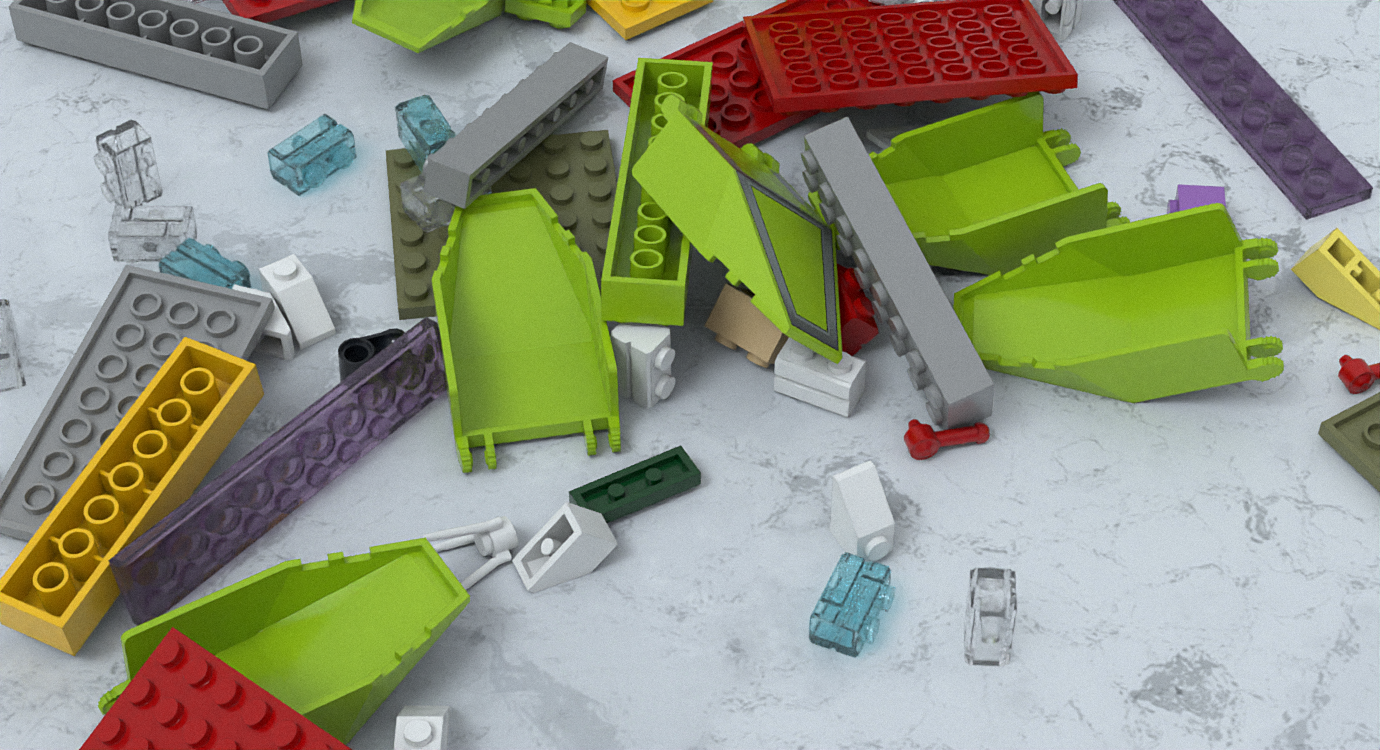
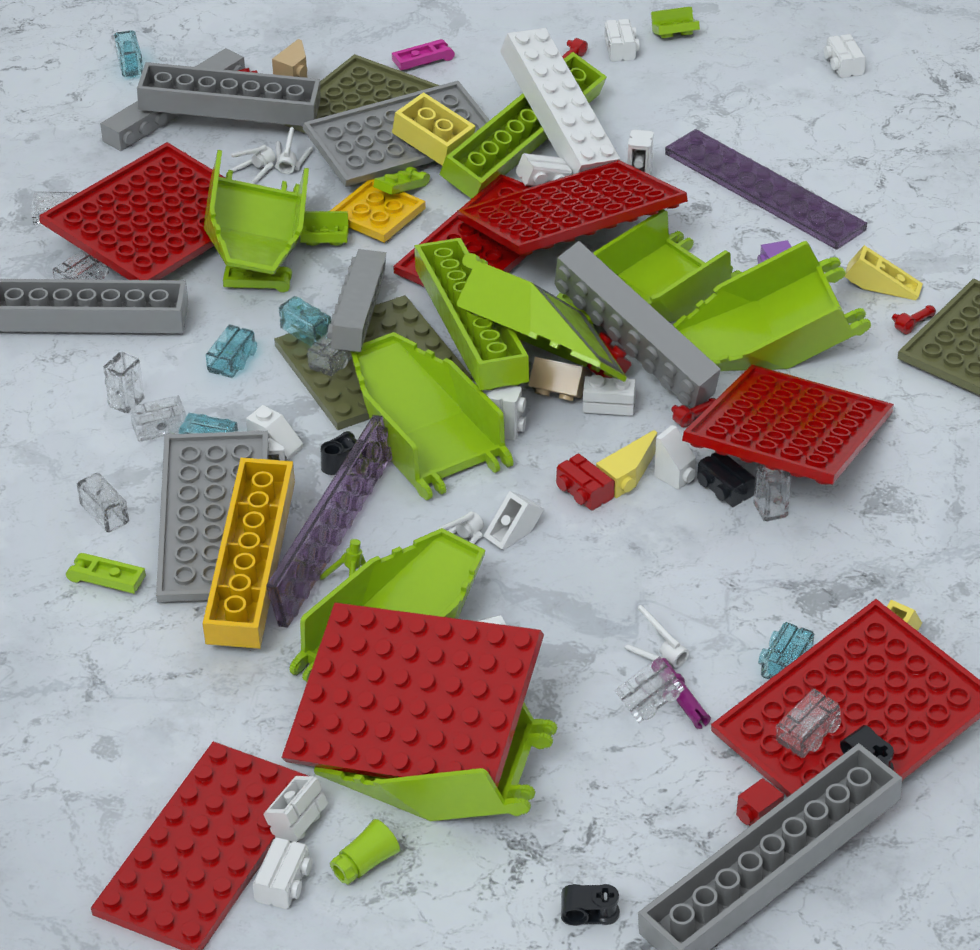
camera: 20 degrees left, 5 degrees down
dark green plate [569,445,701,523] -> none
clear light blue brick [809,552,896,658] -> none
none -> lime plate [223,265,292,292]
none -> lime plant [319,539,366,580]
none -> red brick [556,453,615,511]
none -> light yellow slope [596,430,657,498]
none -> red plate [682,365,894,485]
none -> black brick [697,452,756,507]

